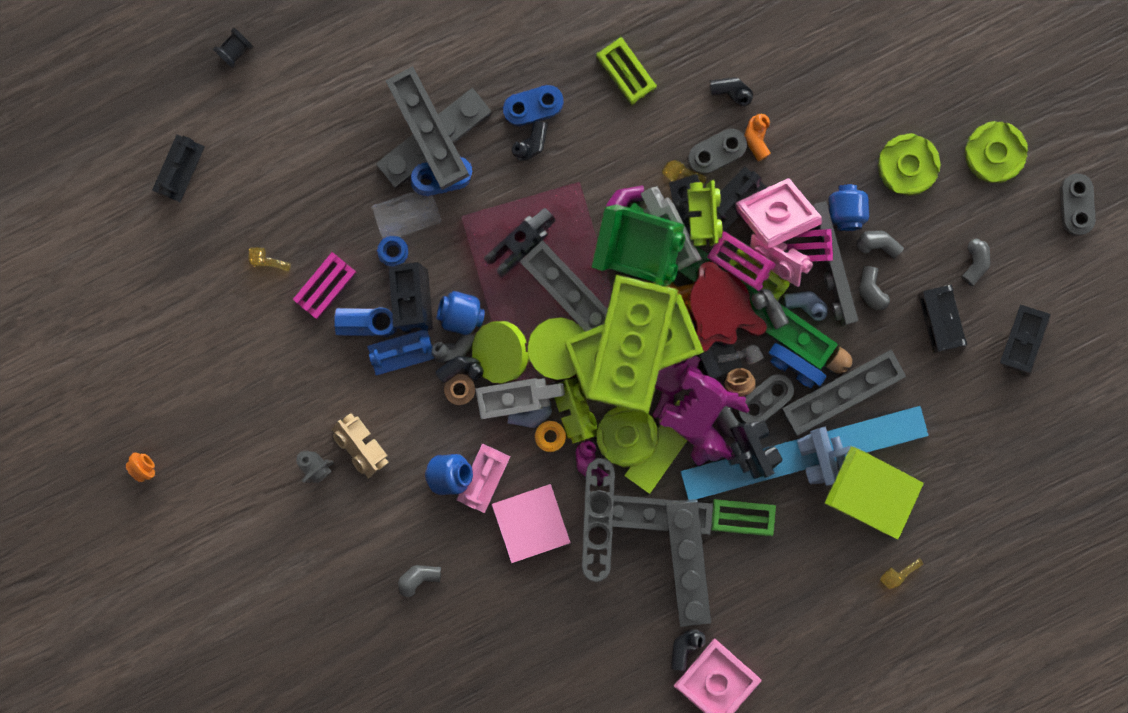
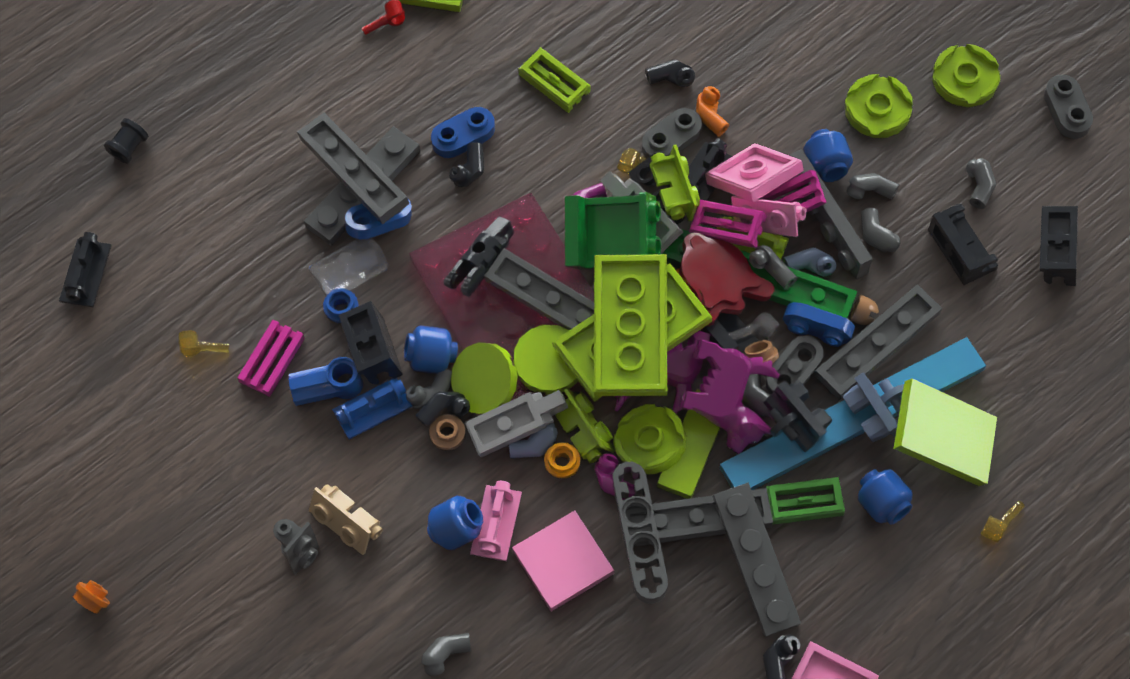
camera: 10 degrees left, 20 degrees down
none -> blue head [858,469,913,525]

